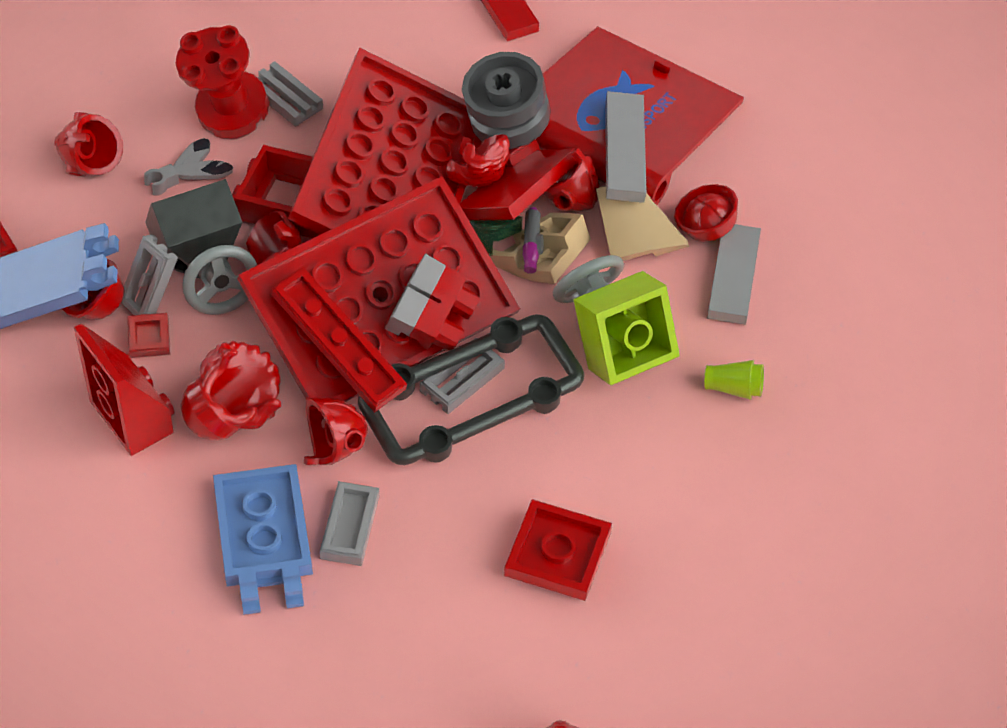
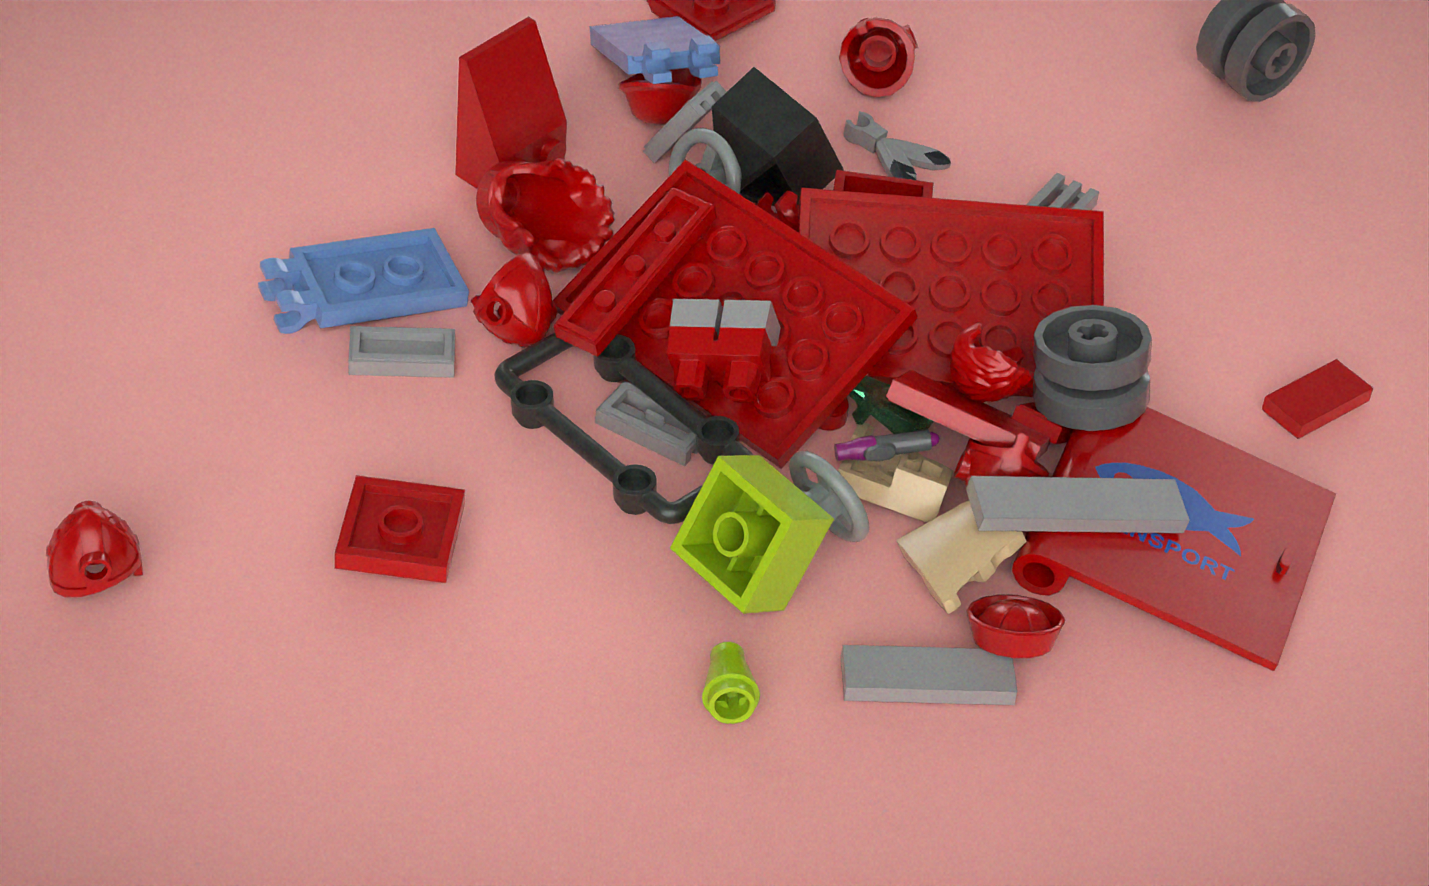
camera: 75 degrees right, 10 degrees down
red tile [127,313,171,358] -> none
red piece [175,25,270,139] -> none

